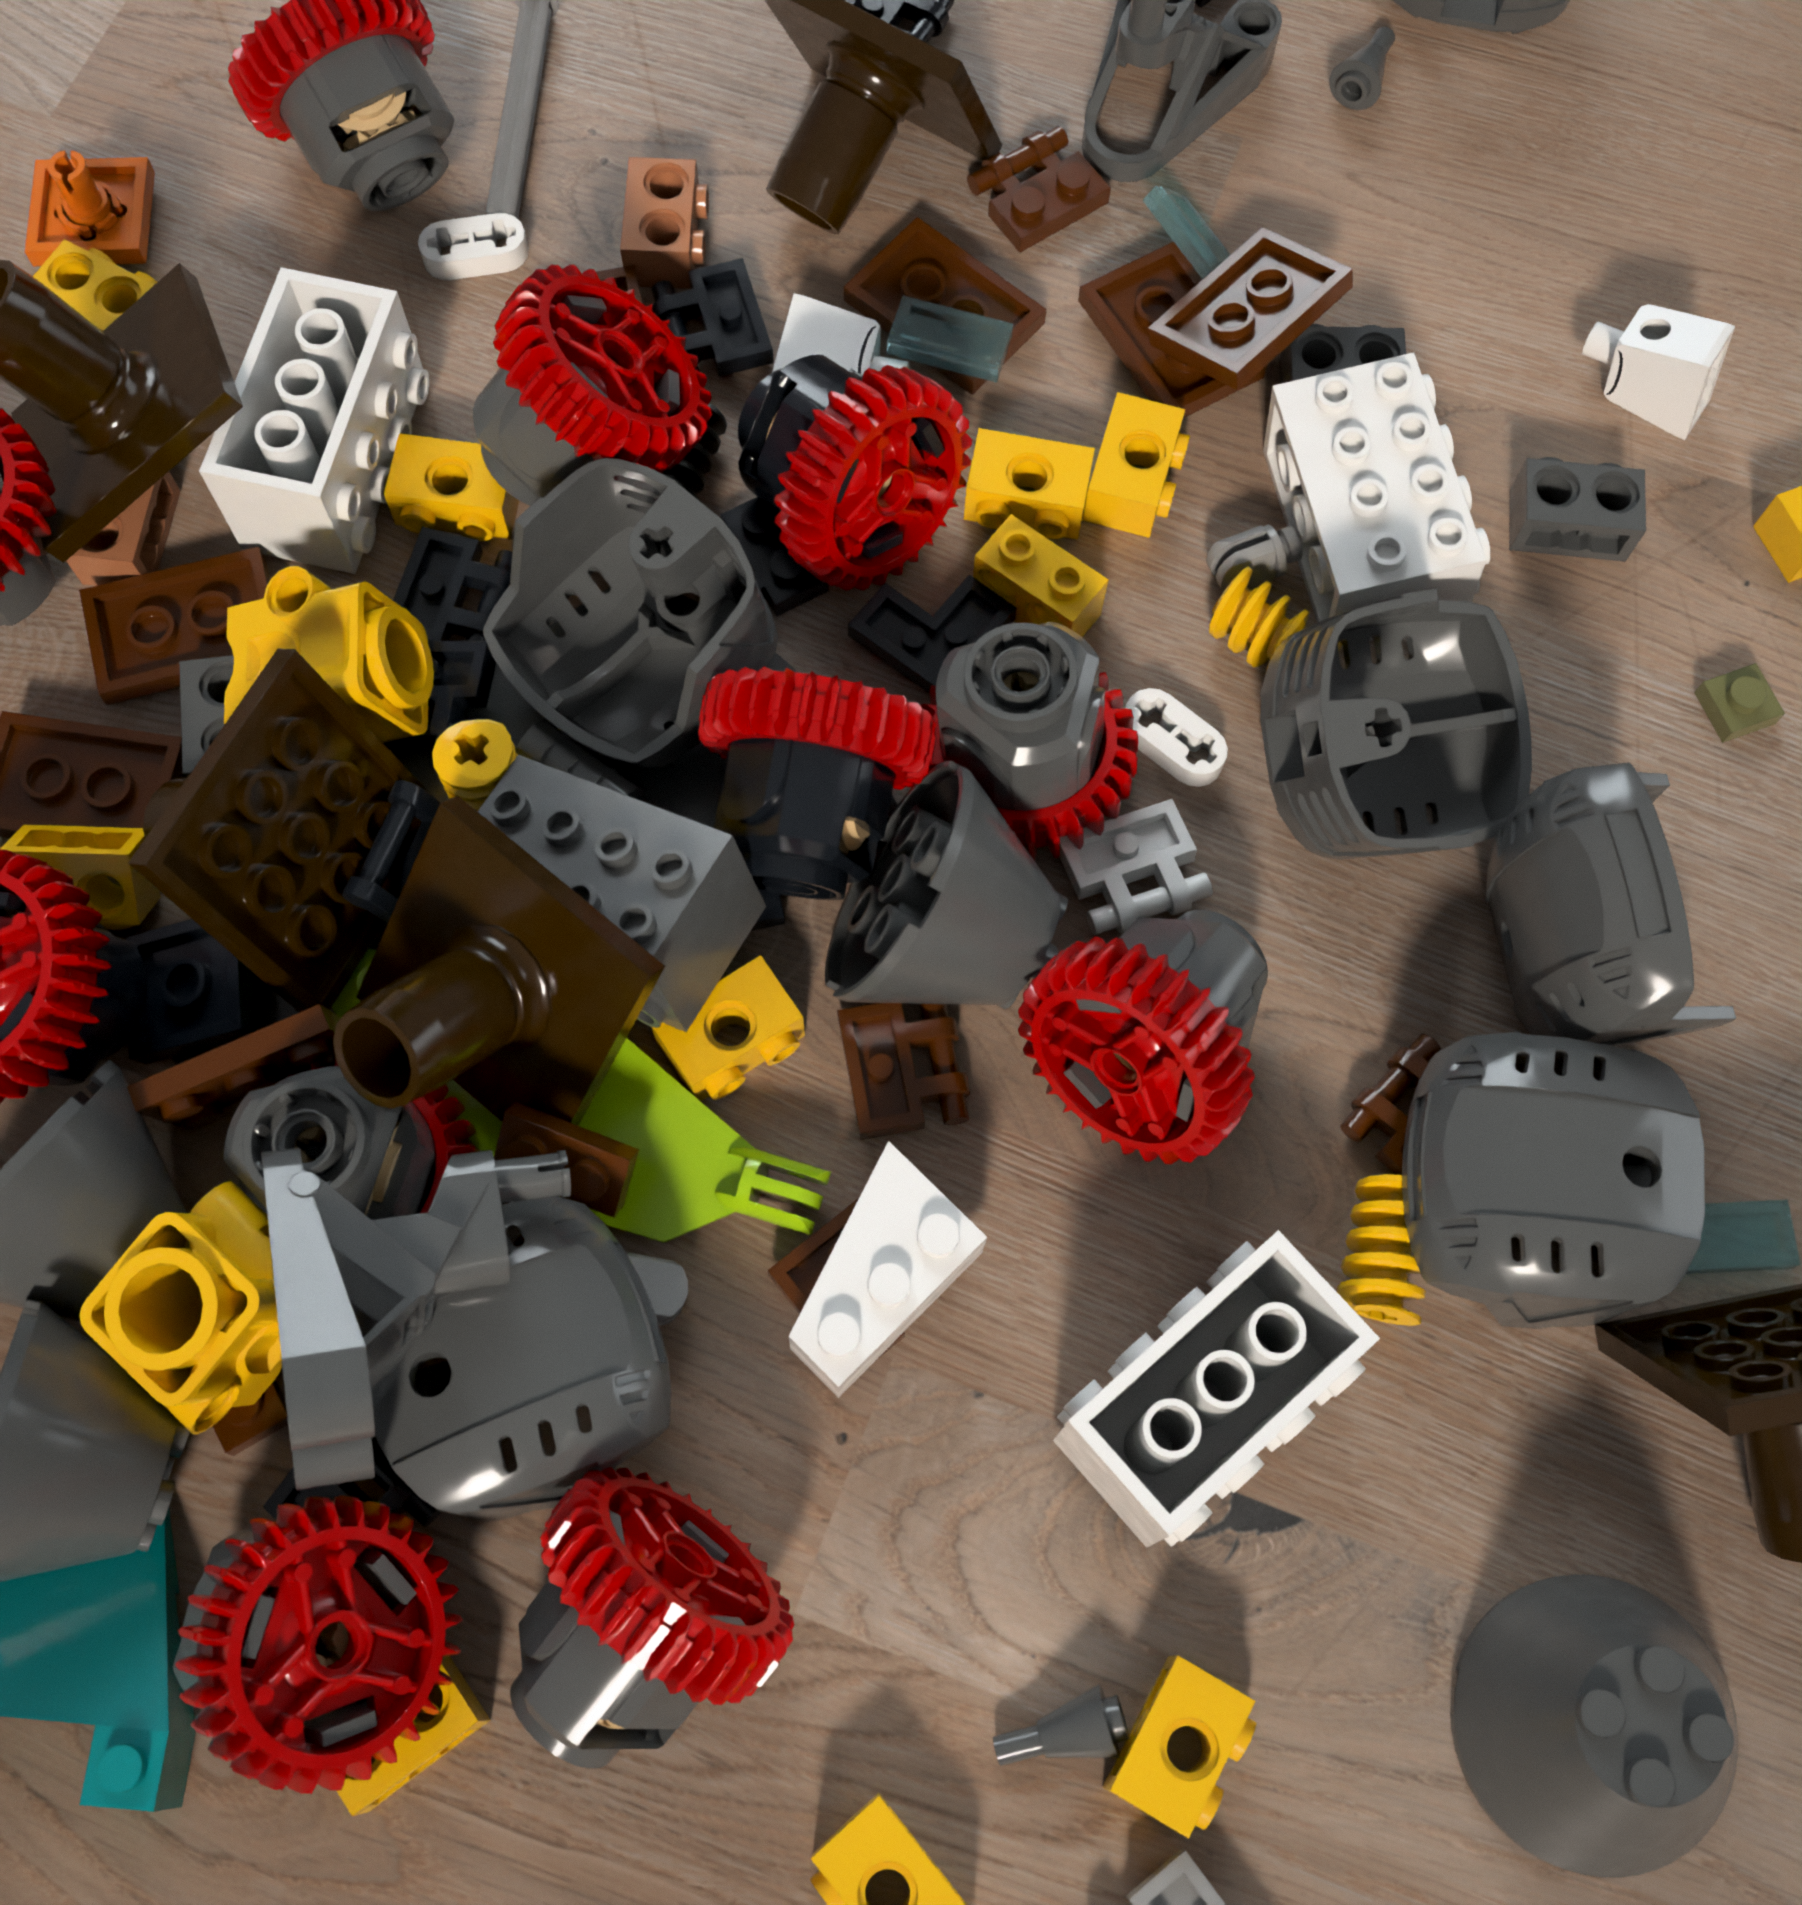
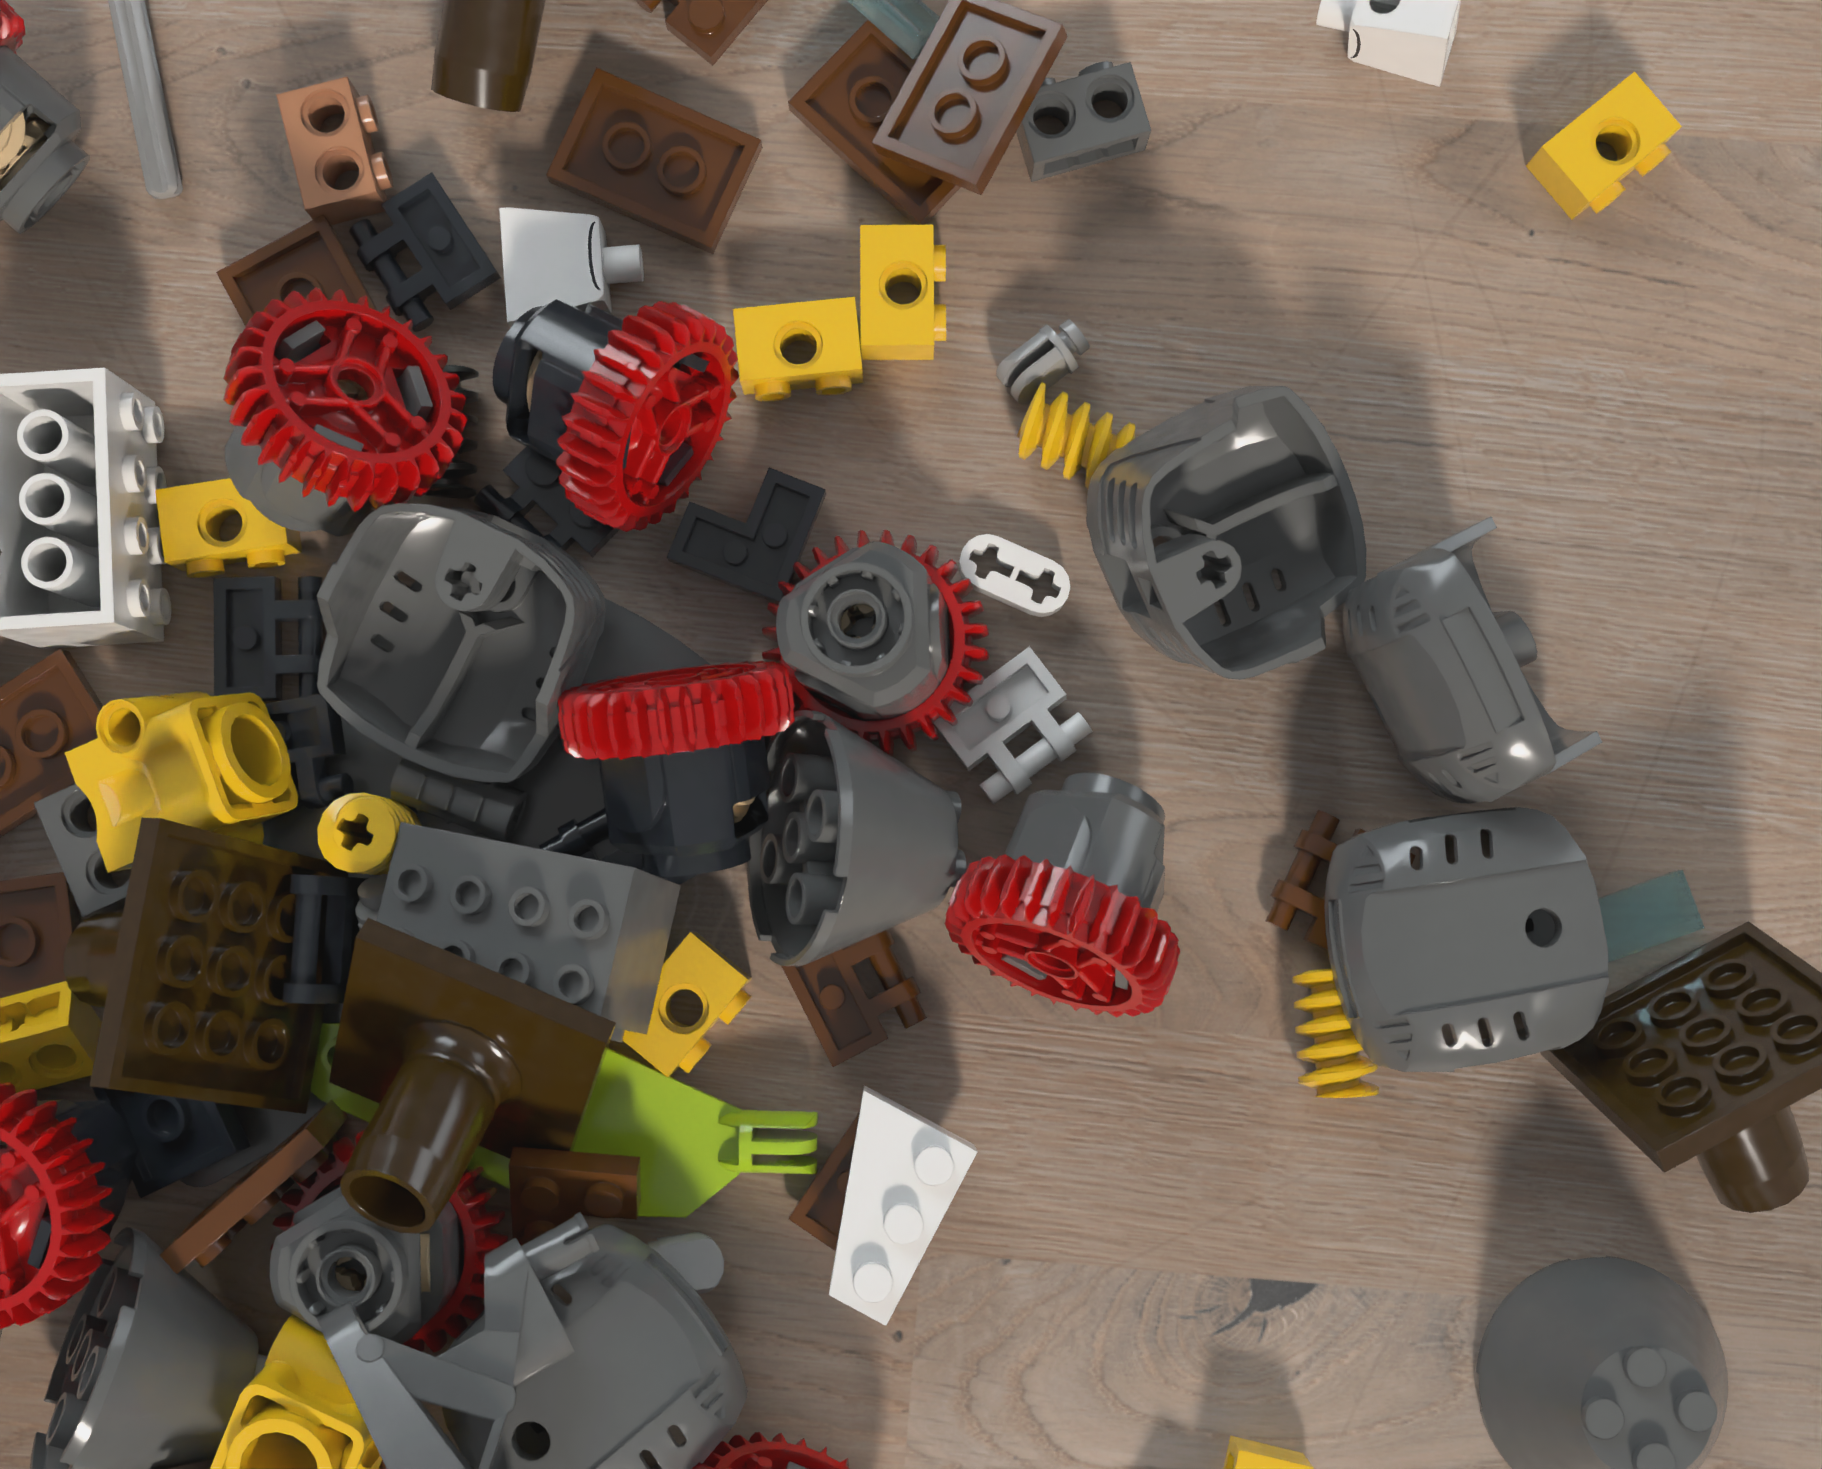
camera: 15 degrees left, 15 degrees up
white beam [418,213,529,280] -> none
clear light blue tile [886,295,1014,382] -> none
yellow brick [973,514,1109,637] -> none
white brick [1053,1230,1380,1548] -> none
white brick [1263,352,1490,647] -> none
dark grey brick [1509,457,1646,562] -> none
olive plate [1694,663,1785,743] -> none

